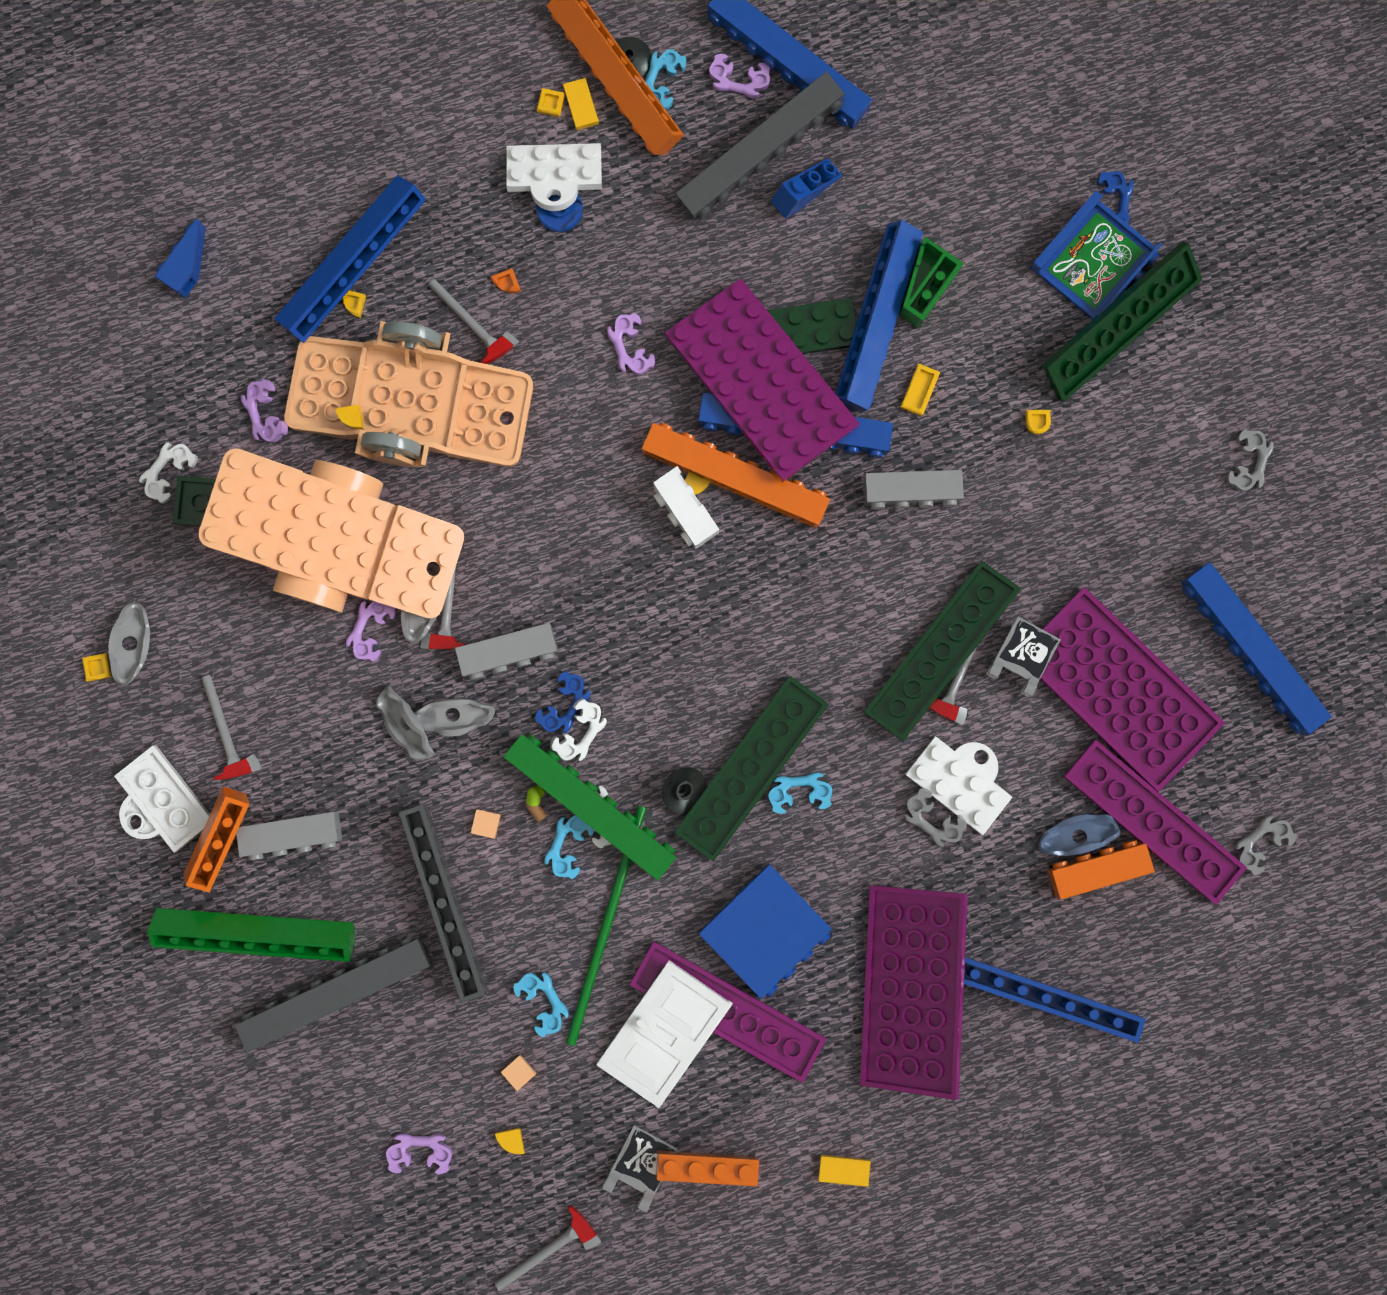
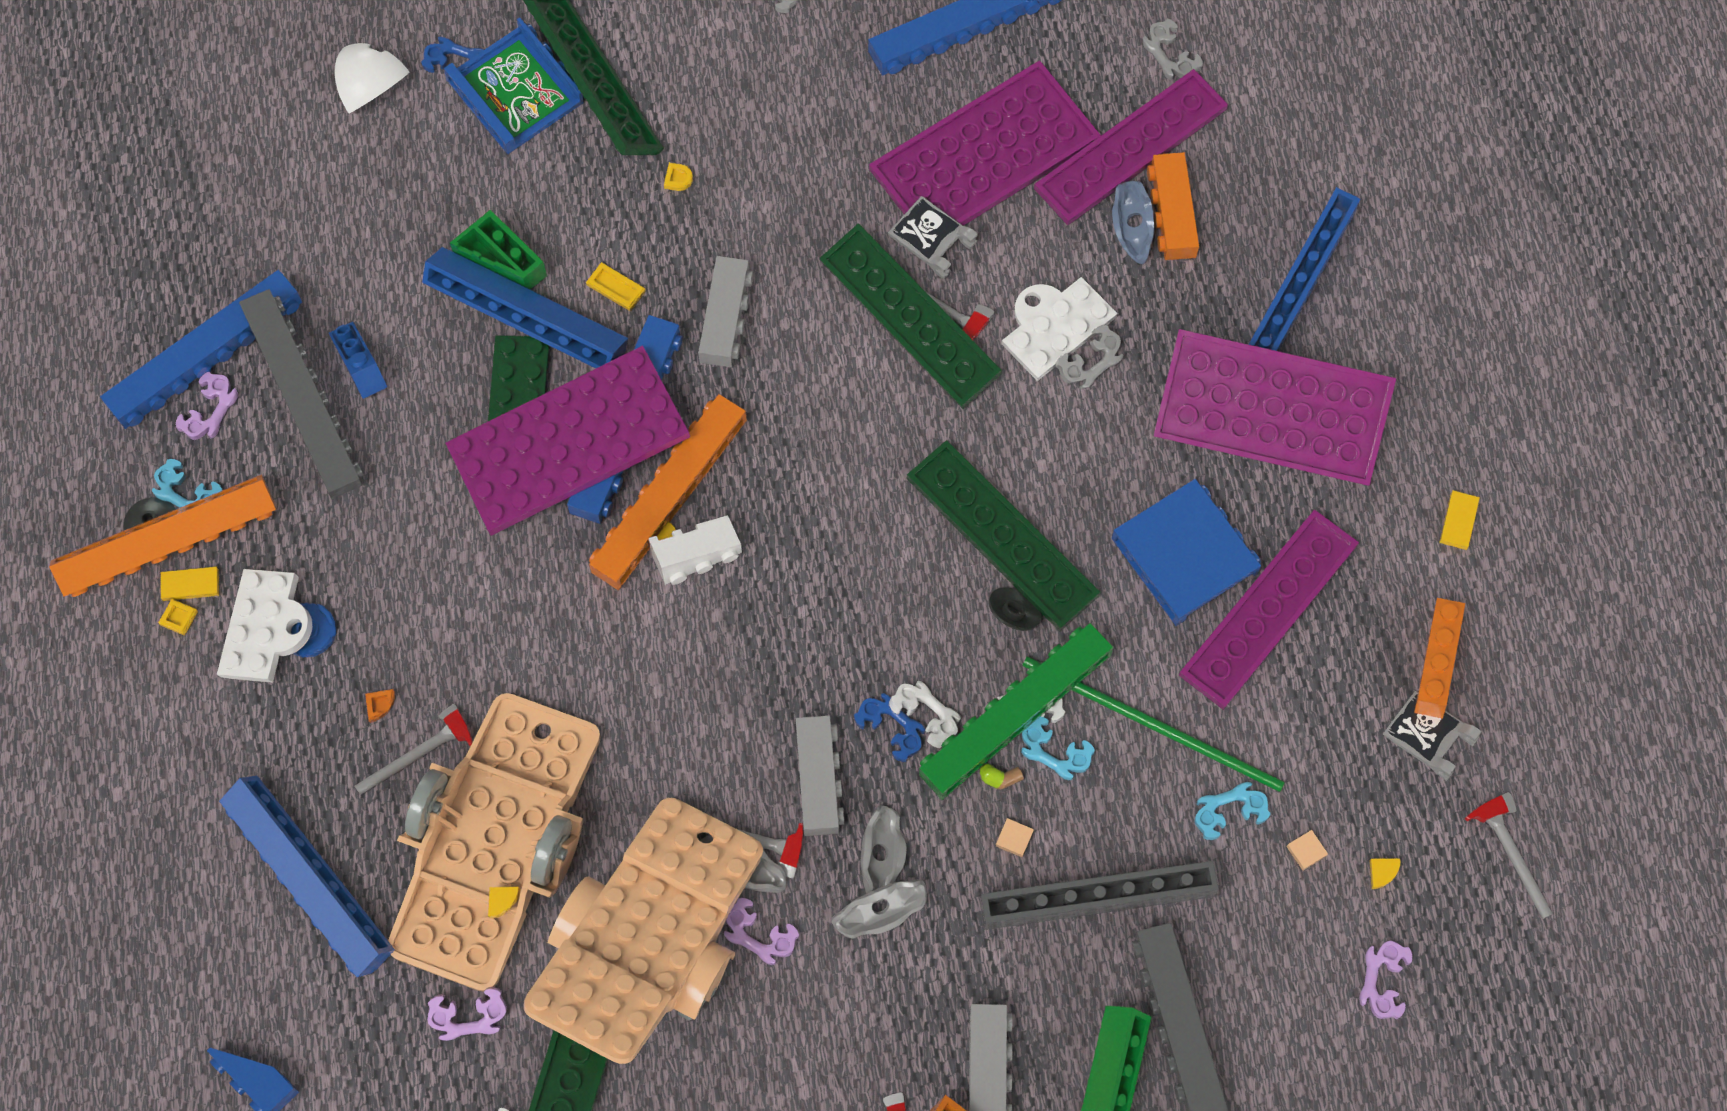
camera: 75 degrees left, 15 degrees down
yellow tile [342,290,366,318] -> none
white door [596,960,733,1108] -> none
lavender helmet [607,313,655,375] -> none
medium azure helmet [768,772,832,814] -> none
none -> white brick [335,43,409,113]

